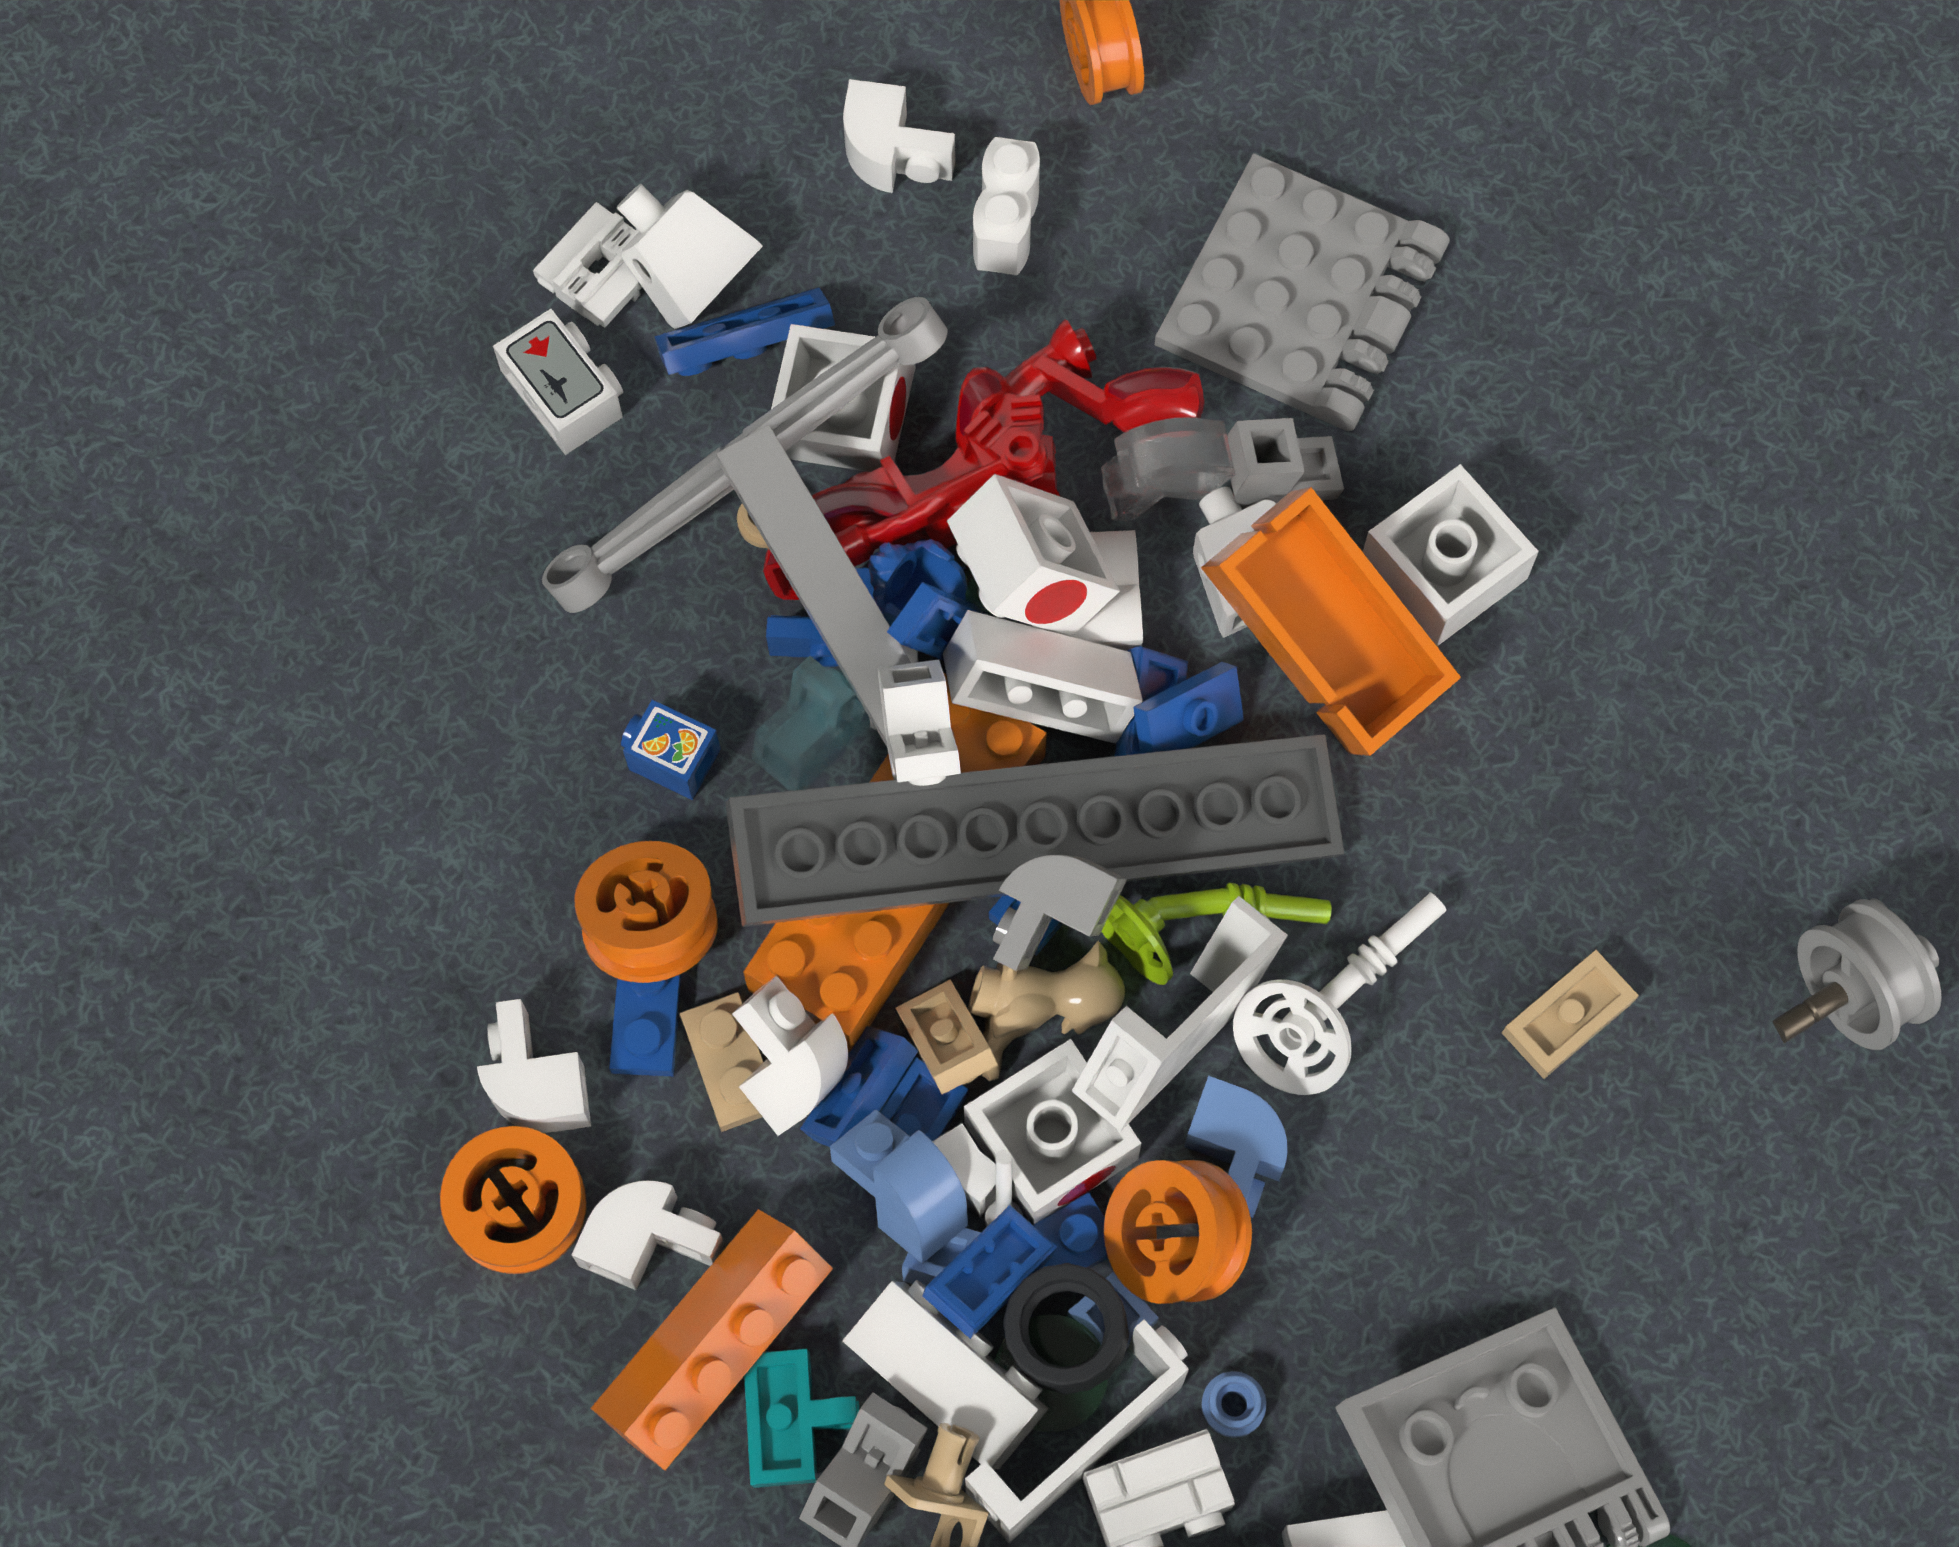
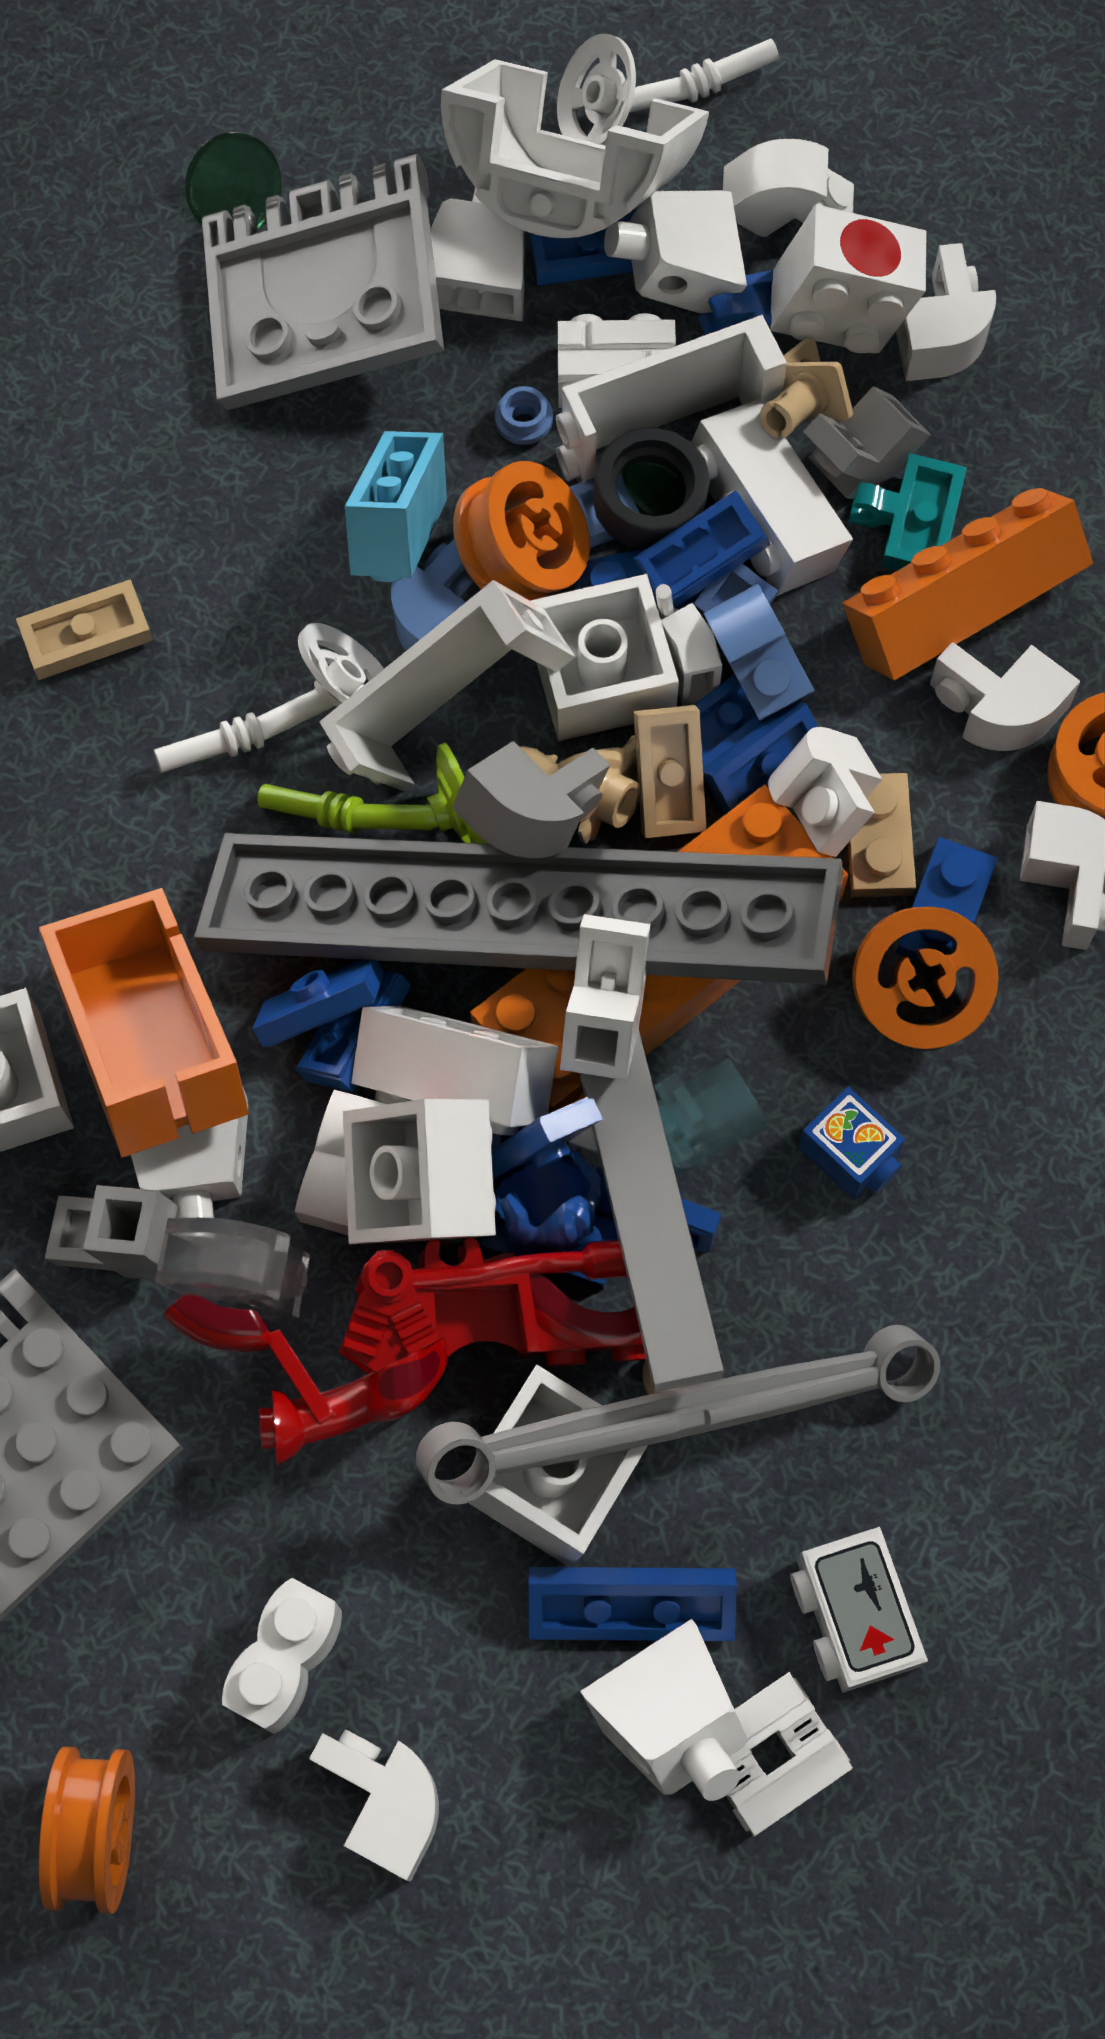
camera: 160 degrees left, 0 degrees up
none -> medium azure brick [345,431,447,582]

